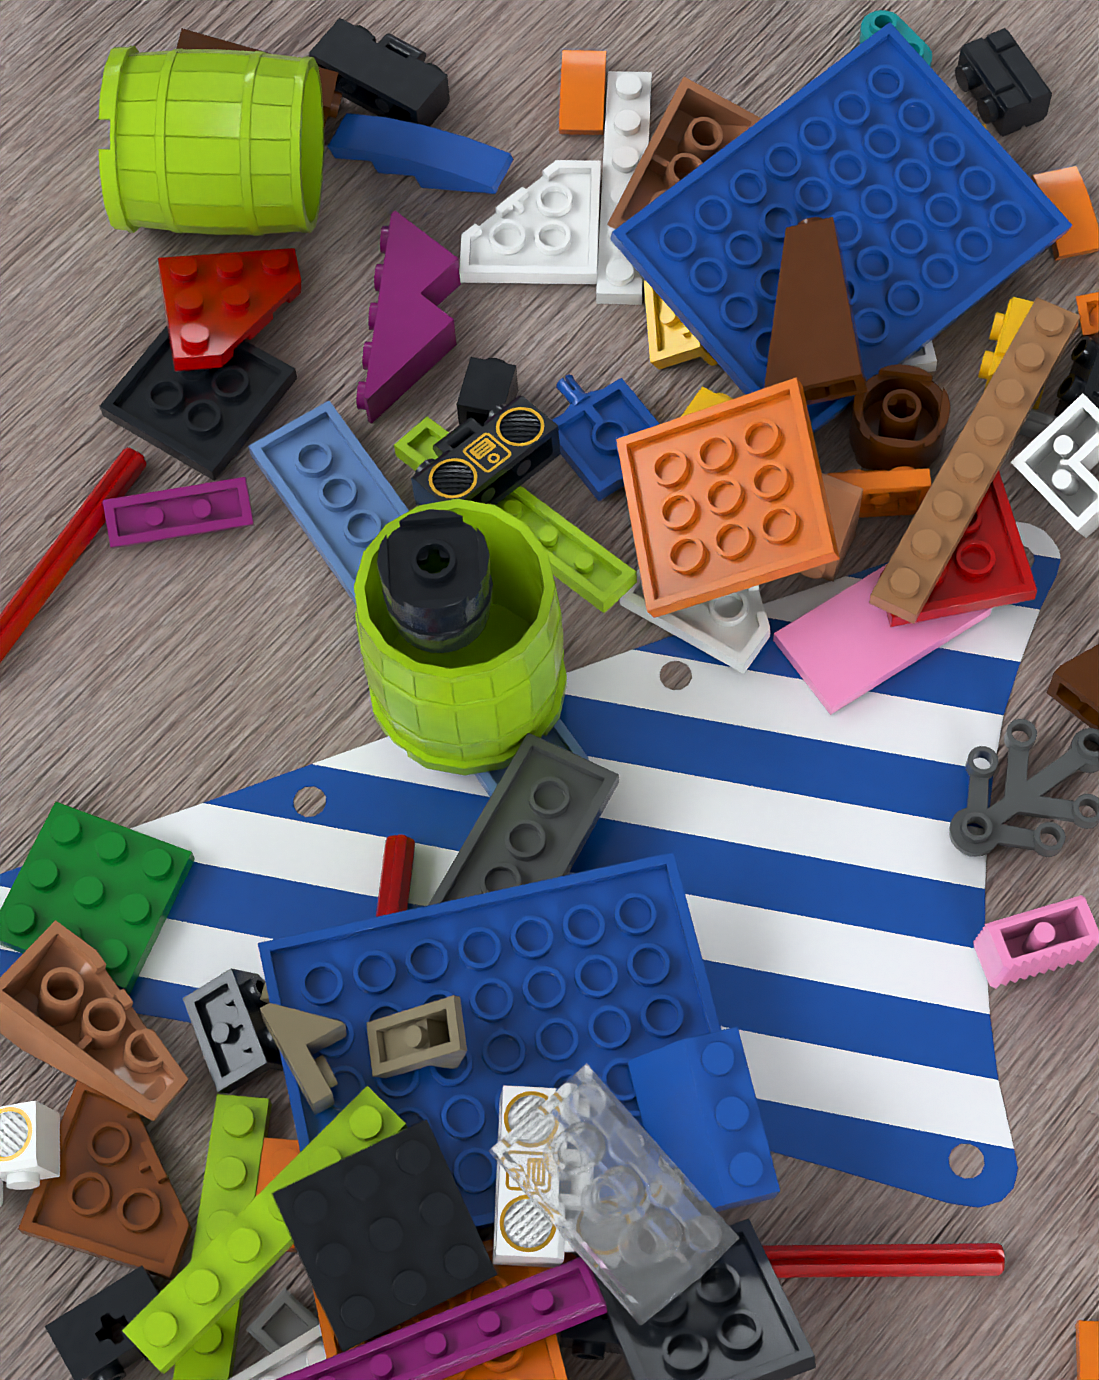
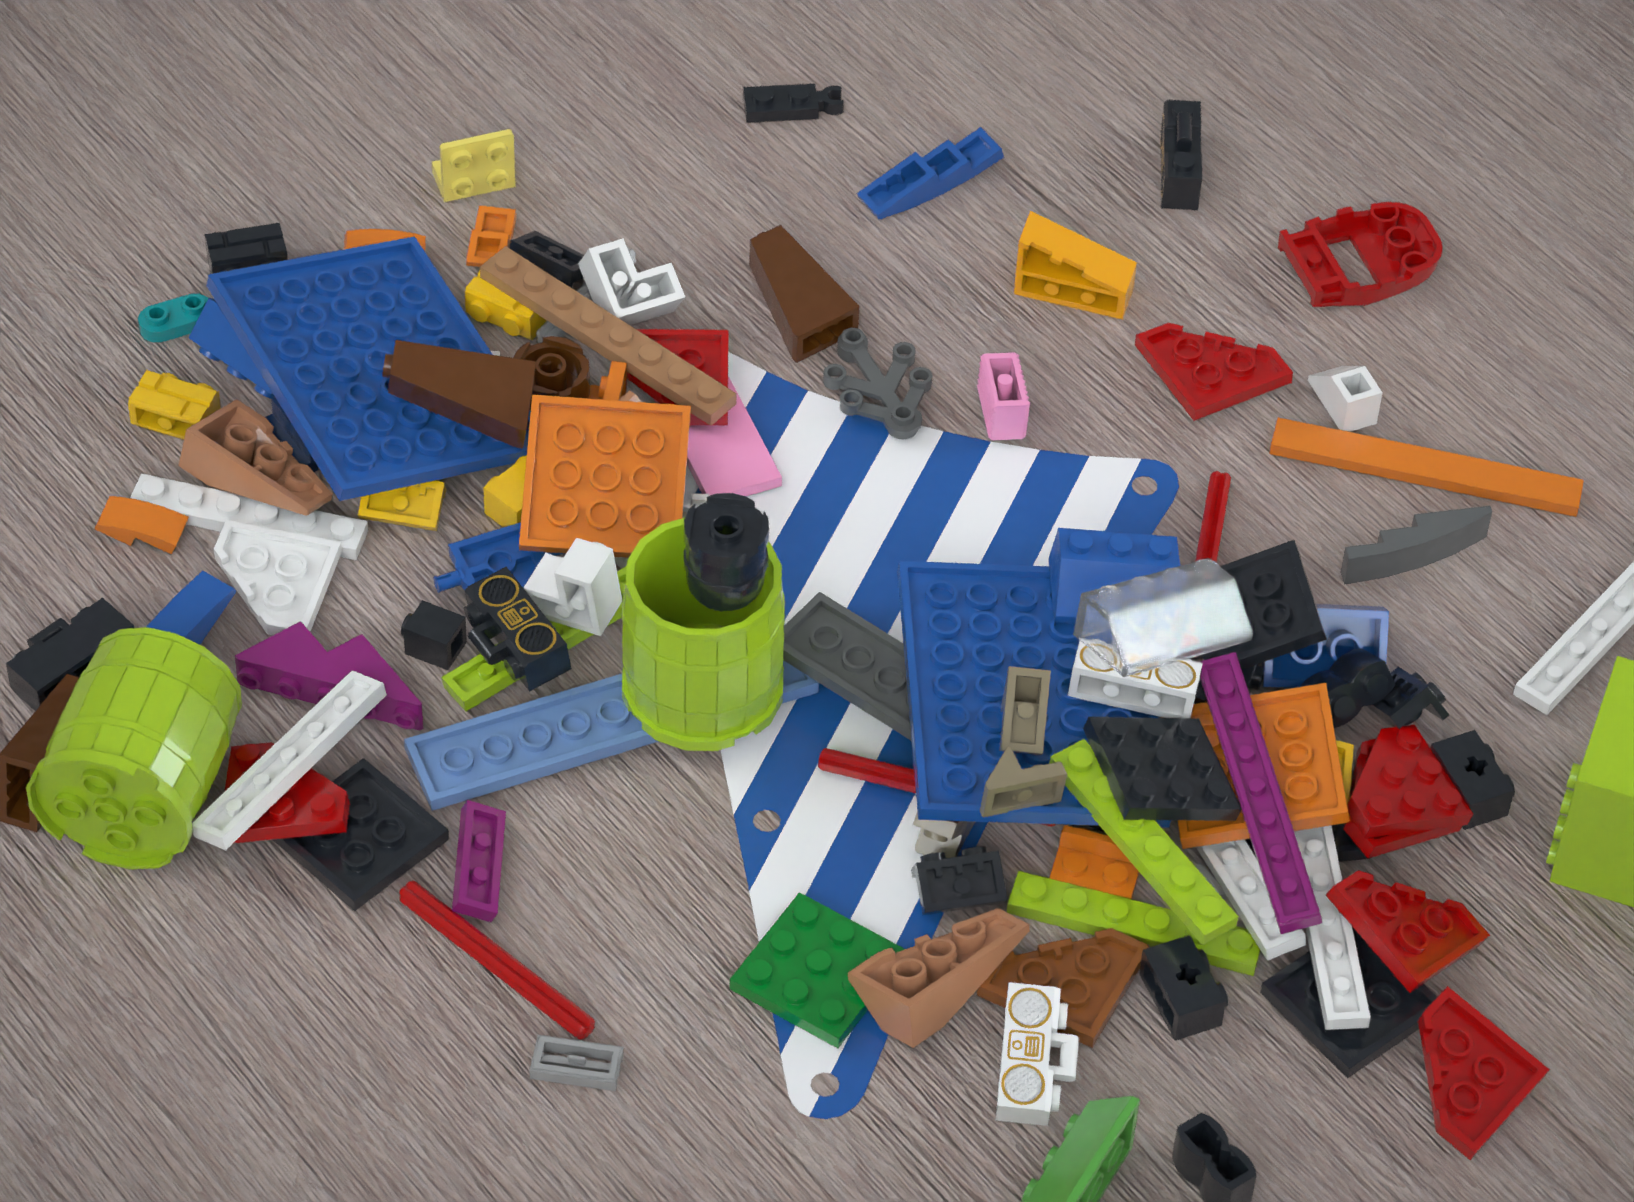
camera: 85 degrees left, 15 degrees down
none -> yellow brick [128,370,221,440]
none -> white plate [192,671,387,850]
none -> white brick [524,538,622,636]

